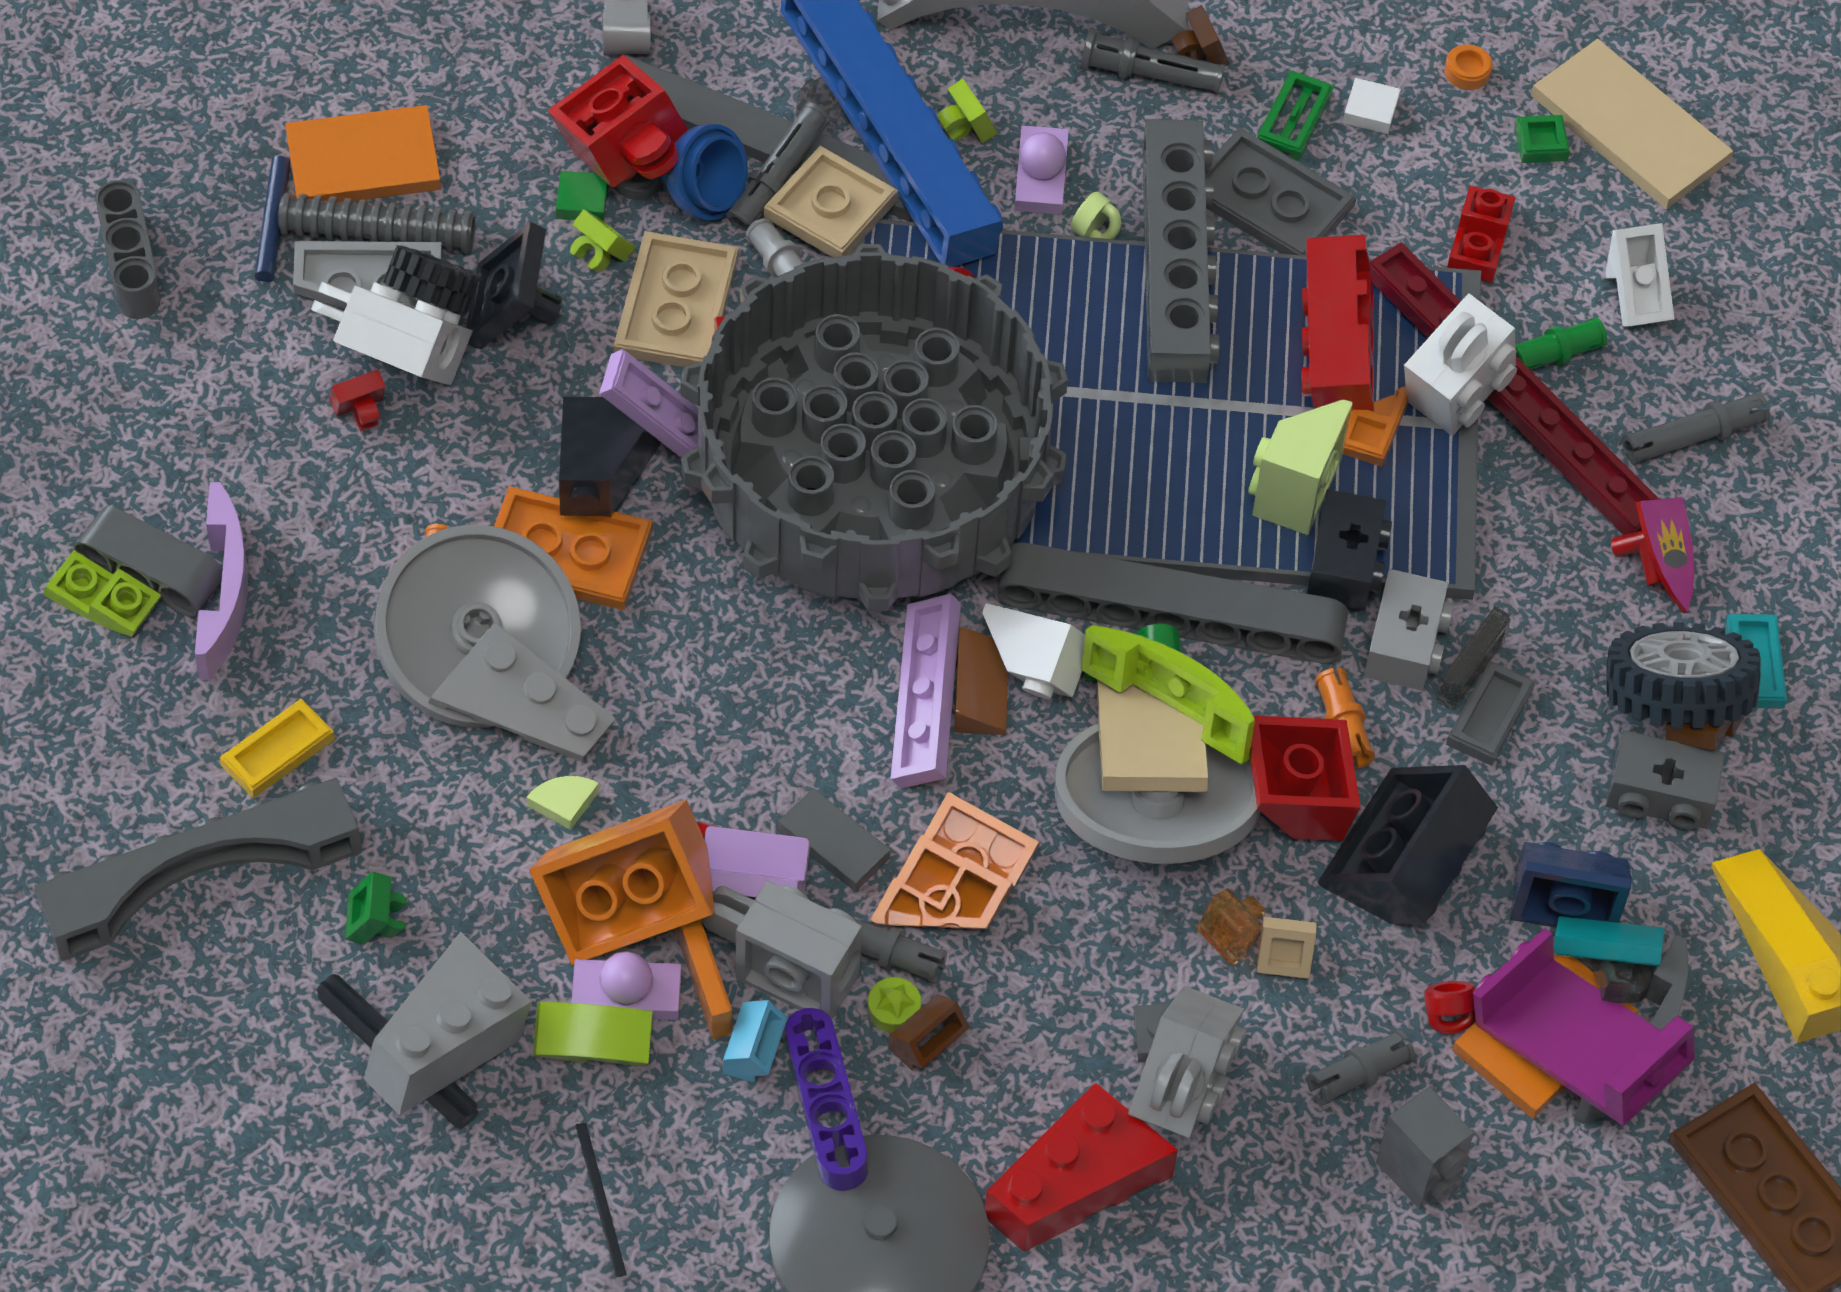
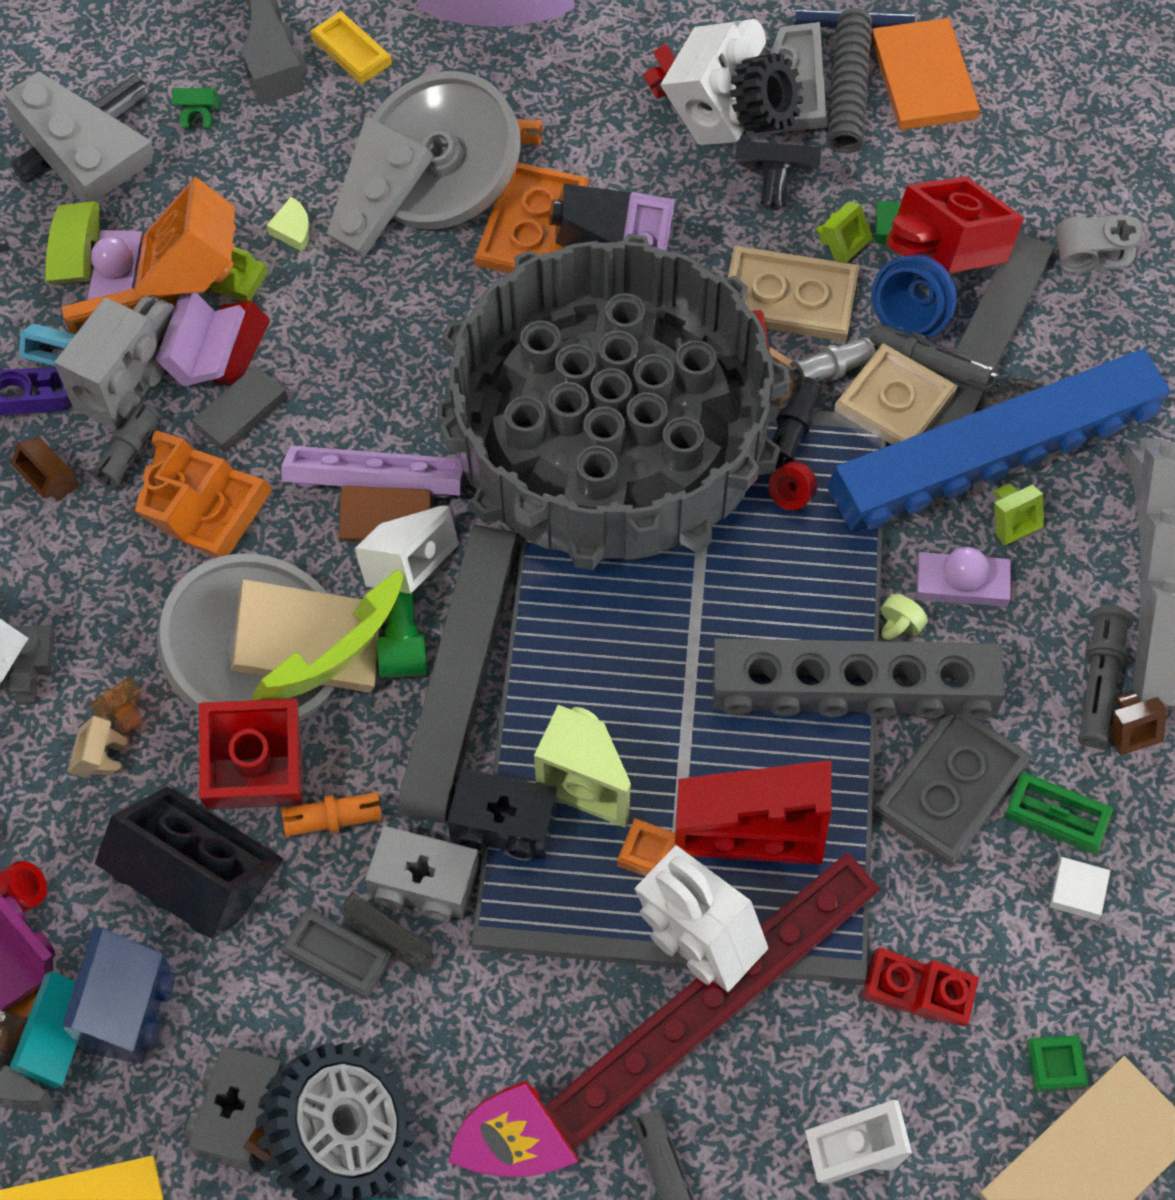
camera: 95 degrees right, 5 degrees up
lime tile [867,977,921,1033] -> none
orange tile [1444,44,1493,90] -> none
green pin [1515,317,1607,370] -> none

